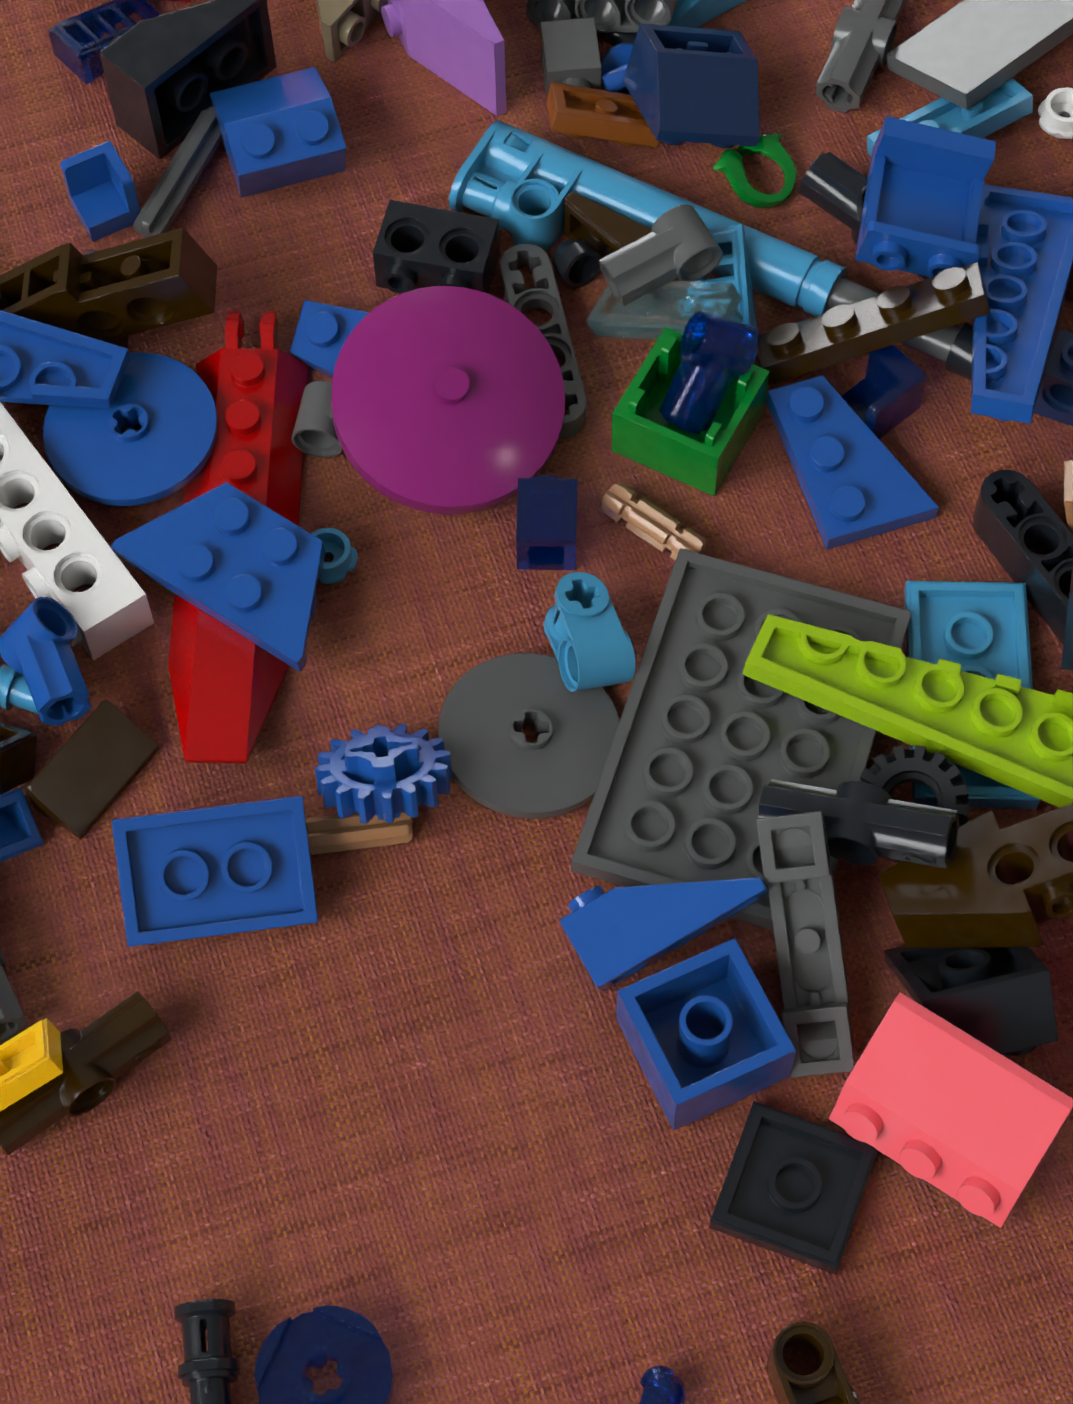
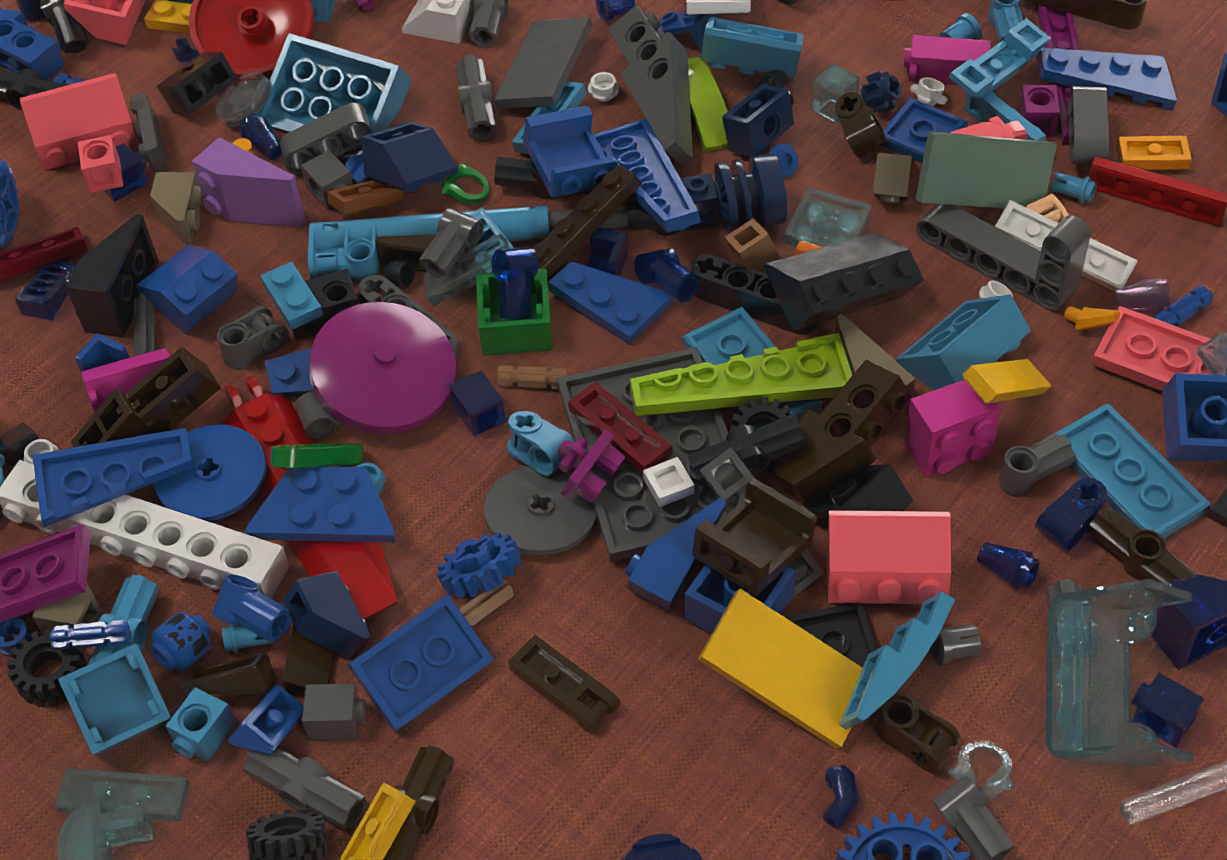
camera: 30 degrees left, 10 degrees down
none -> dark pink brick [81,348,170,413]
none -> dark grey piece [217,306,289,369]
none -> dark azure plate [260,262,323,330]
none -> green beam [271,443,364,468]
none -> dark blue slope [283,571,371,659]
none -> dark grey brick [302,683,367,741]
none -> dark brown plate [508,635,620,734]
none -> magenta hips [557,429,625,503]
none -> dark red plate [568,382,672,474]
none -> clear blue piece [634,248,700,303]
none -> white plate [643,457,694,507]
none -> dark brown panel [692,479,817,596]
none -> yellow tile [698,589,862,749]
none -> dark azure slope [839,591,955,729]
none -> dark grey bush [930,624,981,666]

